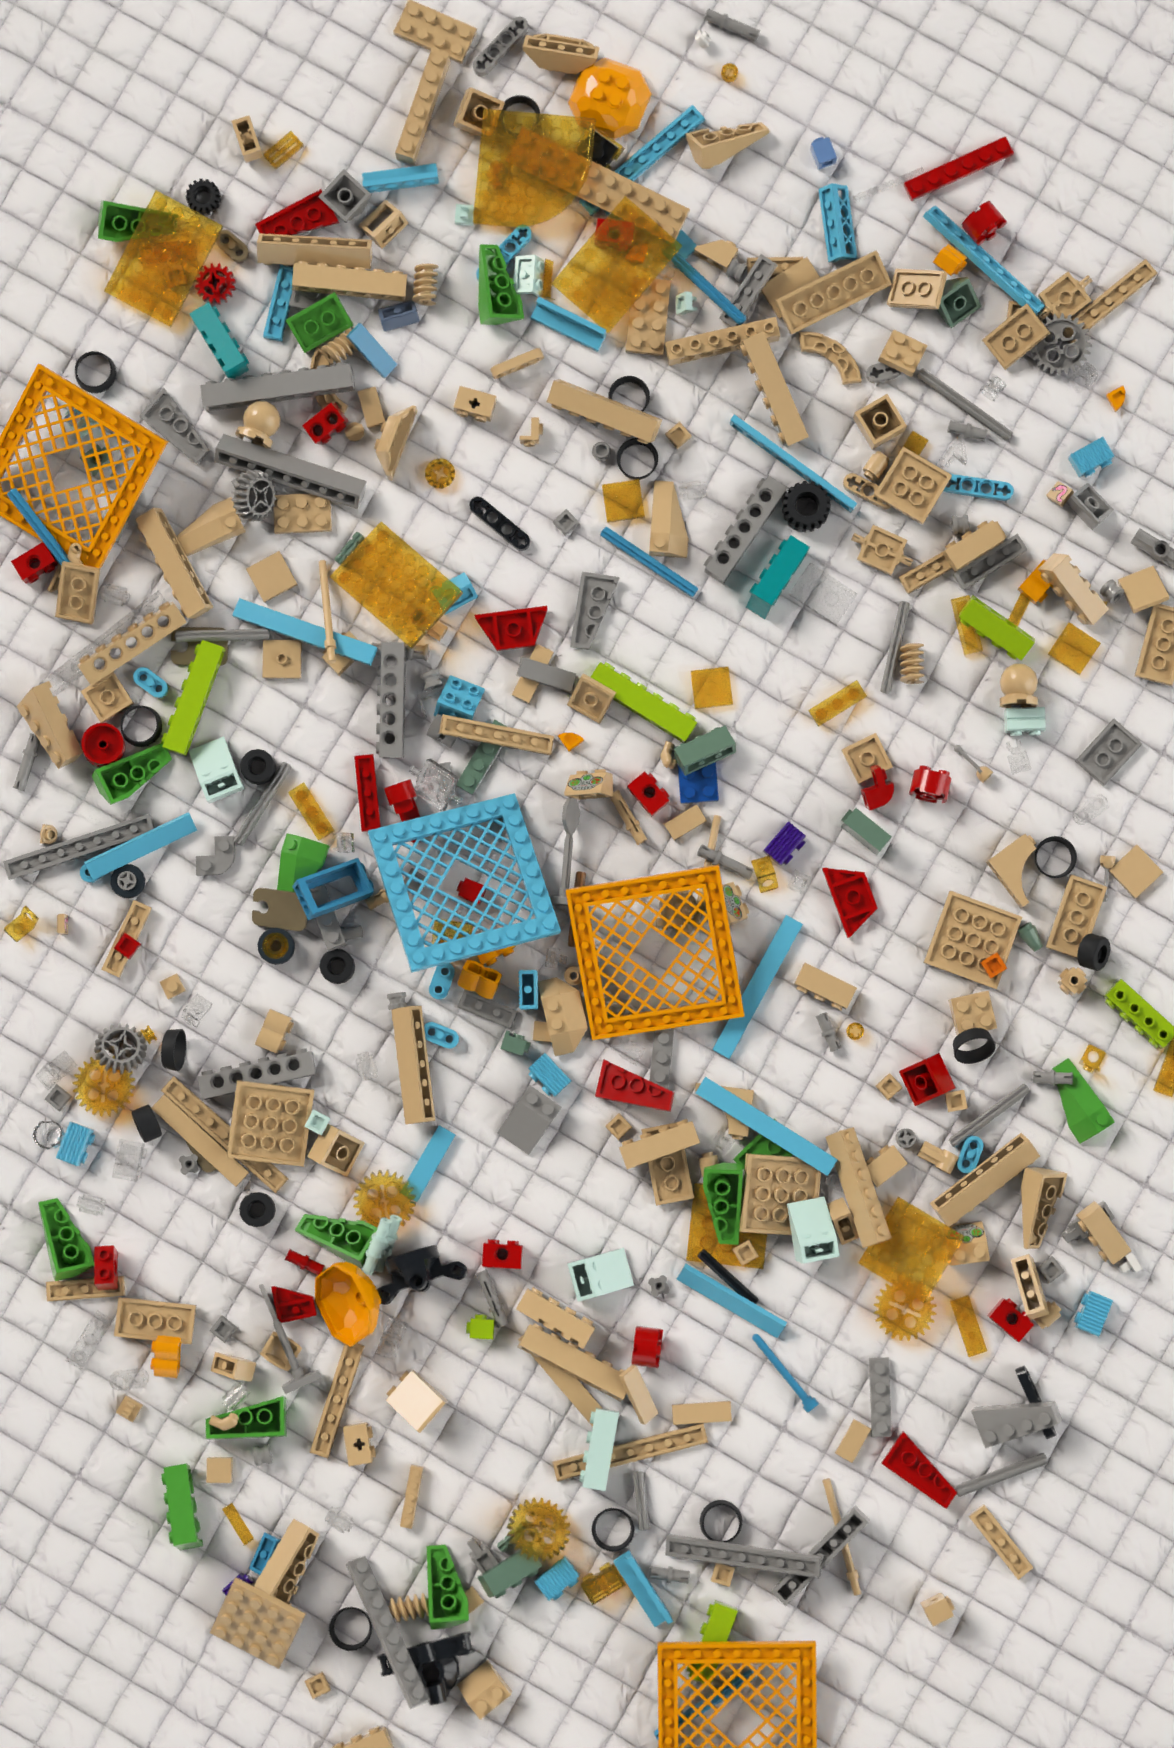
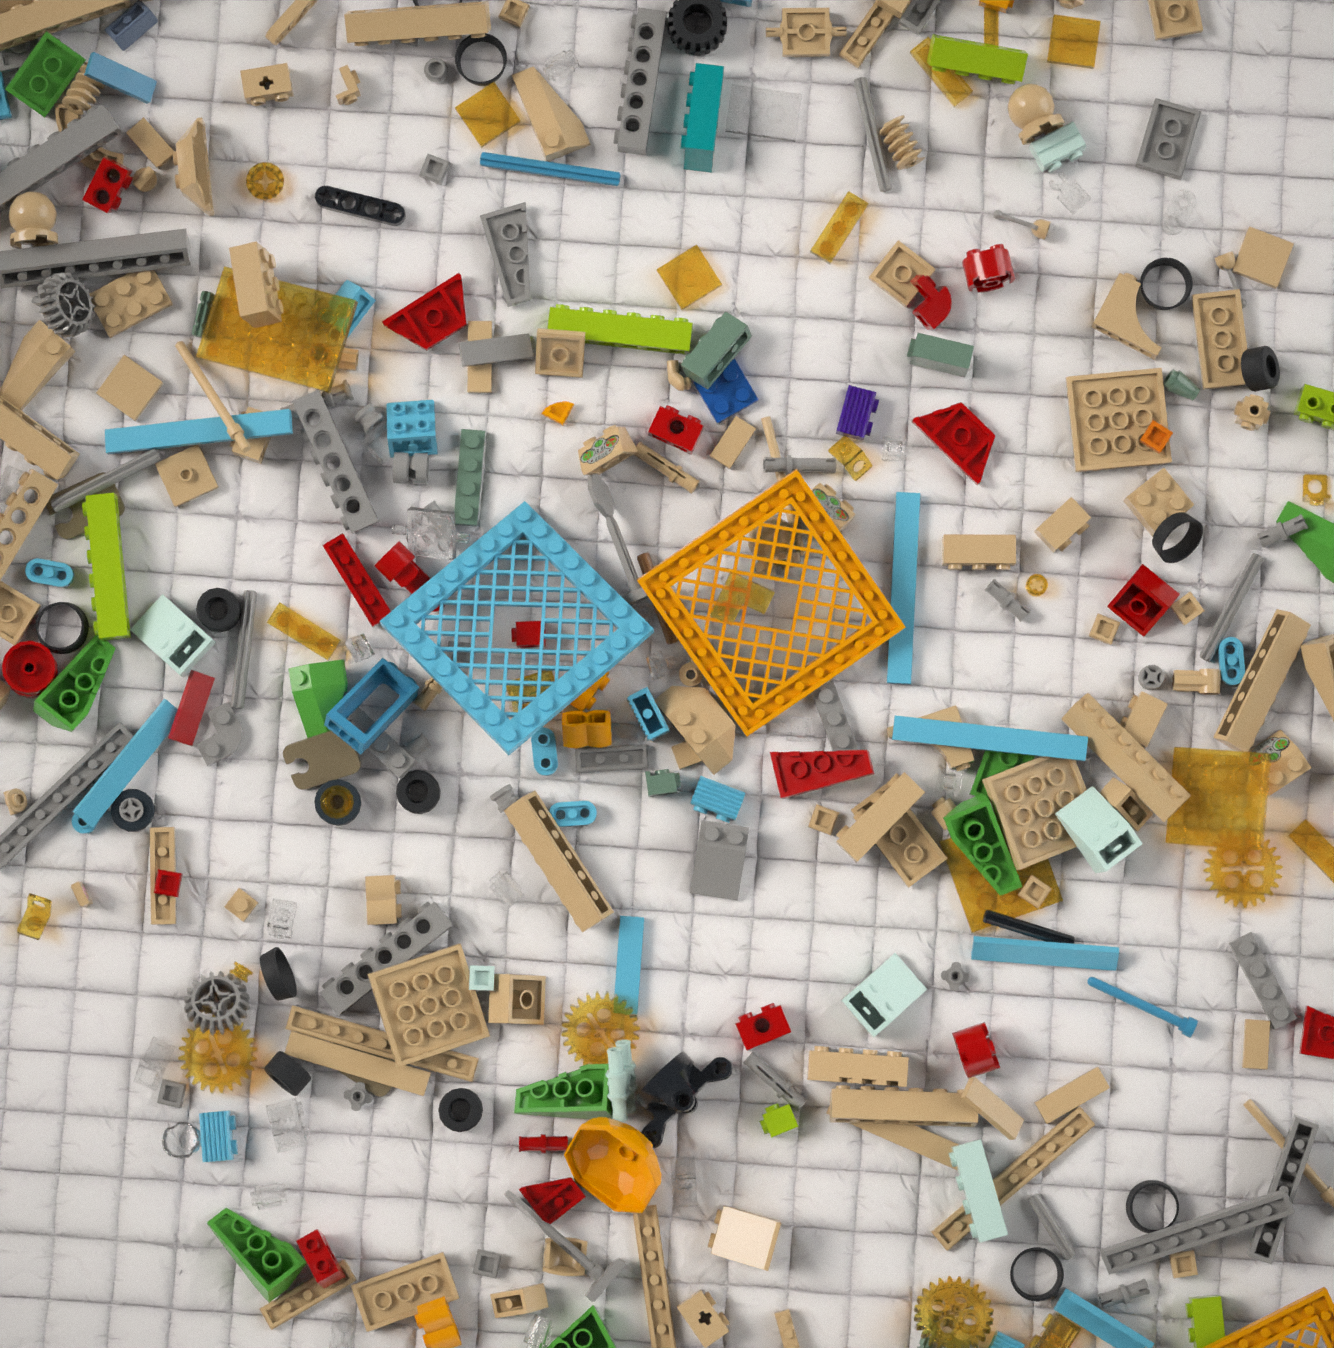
camera: 30 degrees left, 0 degrees up
tan tile [439,714,554,755] -> none
none -> red tile [168,670,215,746]
none -> tan brick [229,241,283,328]
none -> clear yellow plate [710,571,775,626]
none -> tan brick [1034,497,1091,553]

